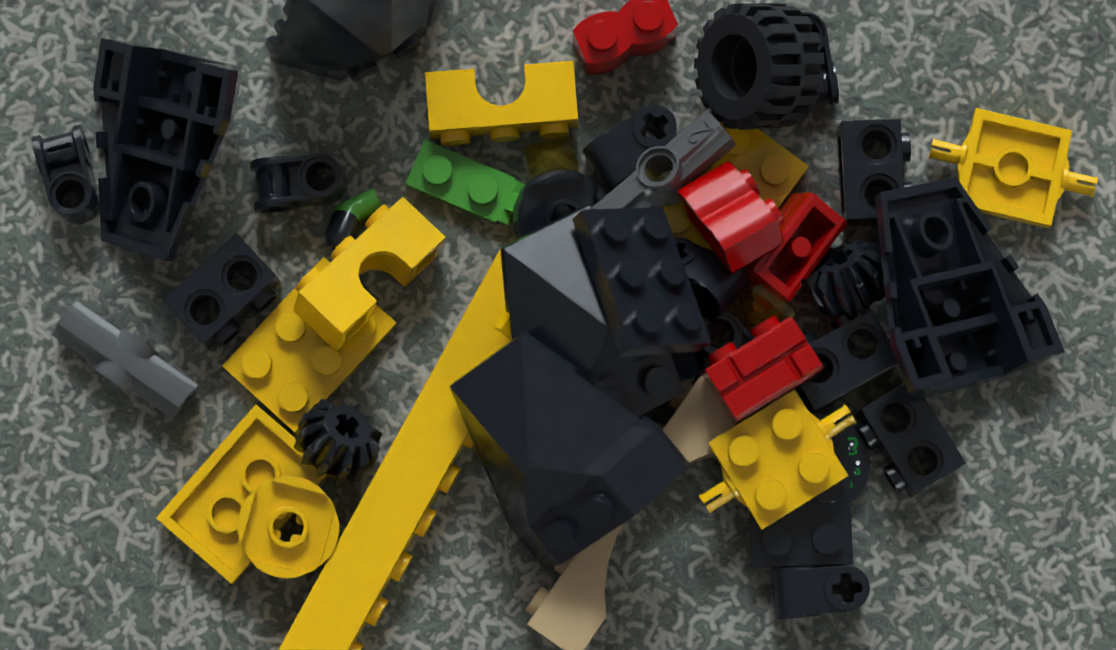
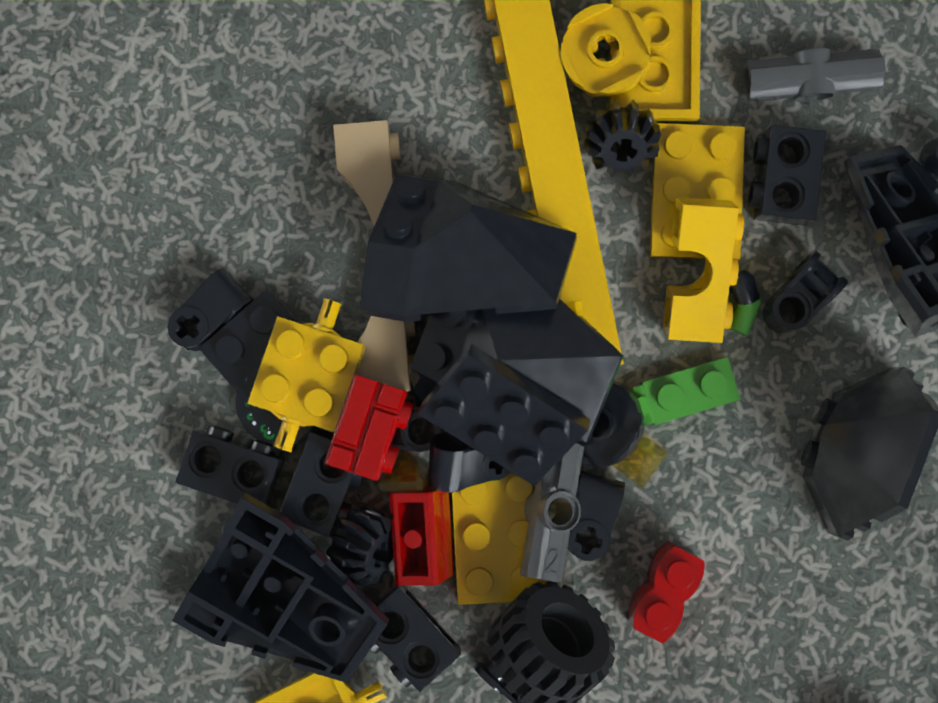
camera: 145 degrees right, 5 degrees up
yellow arch [425,61,578,146] -> none
red brick [677,161,785,273] -> none

